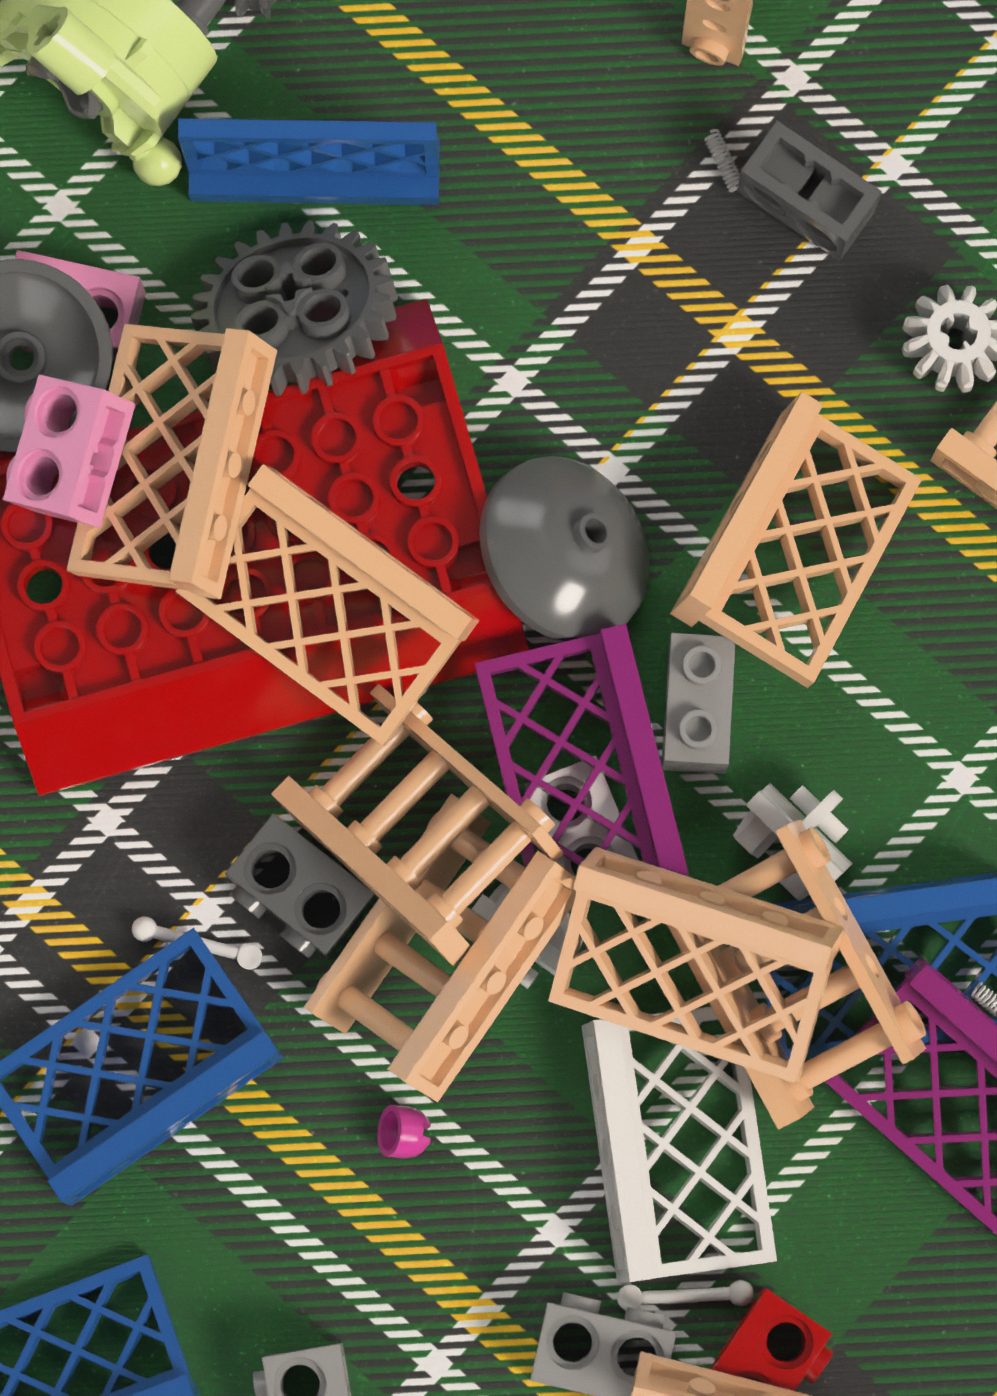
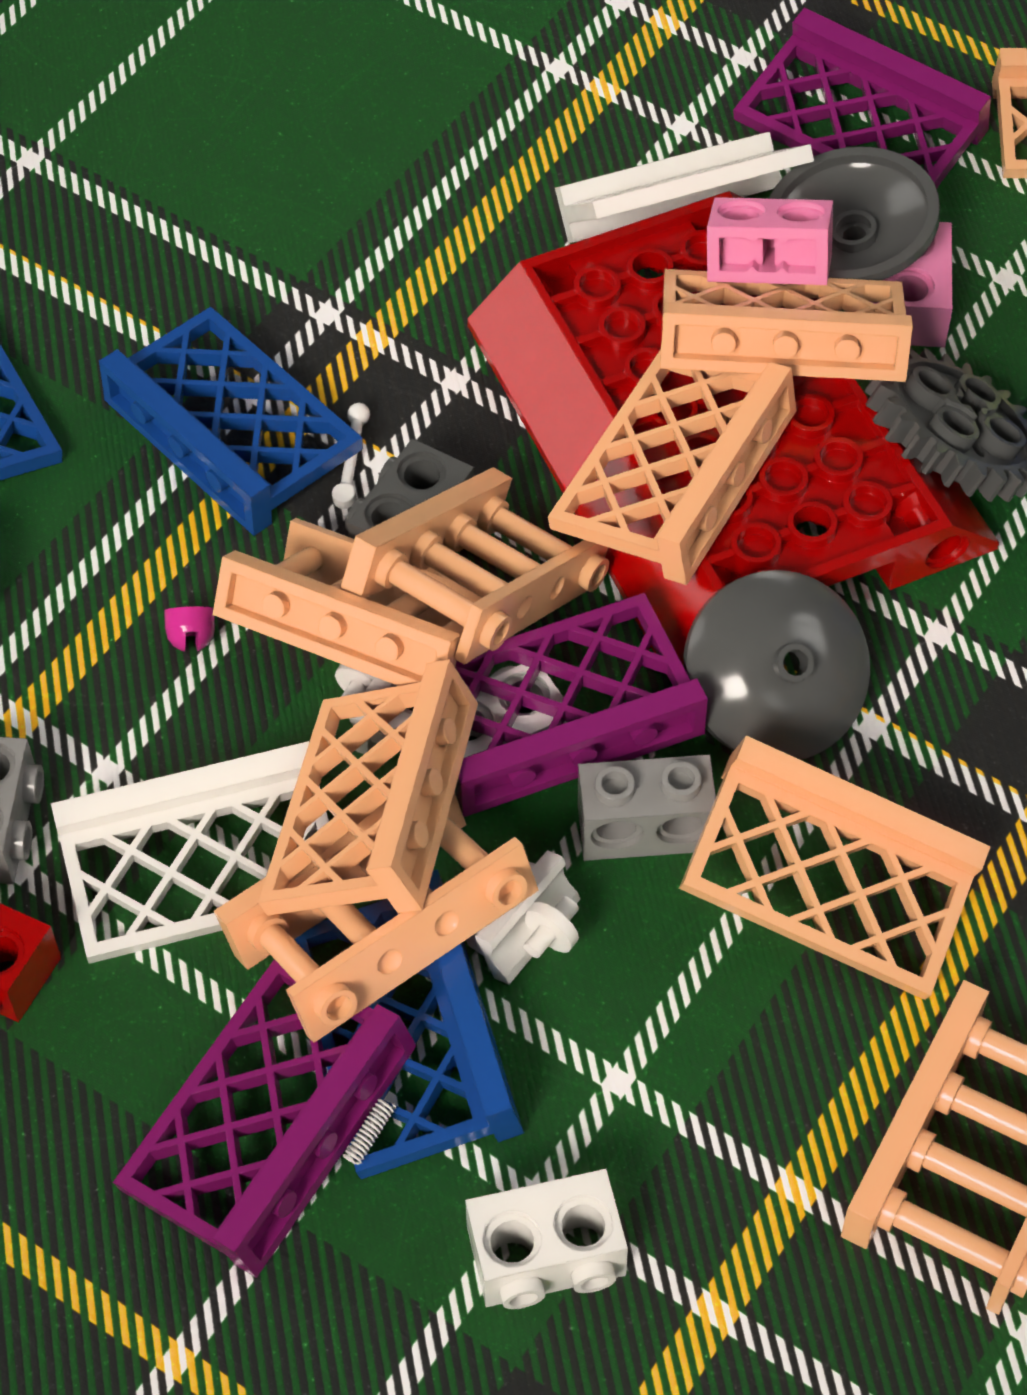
camera: 80 degrees right, 25 degrees down
white hinge [617,1280,754,1310] -> none

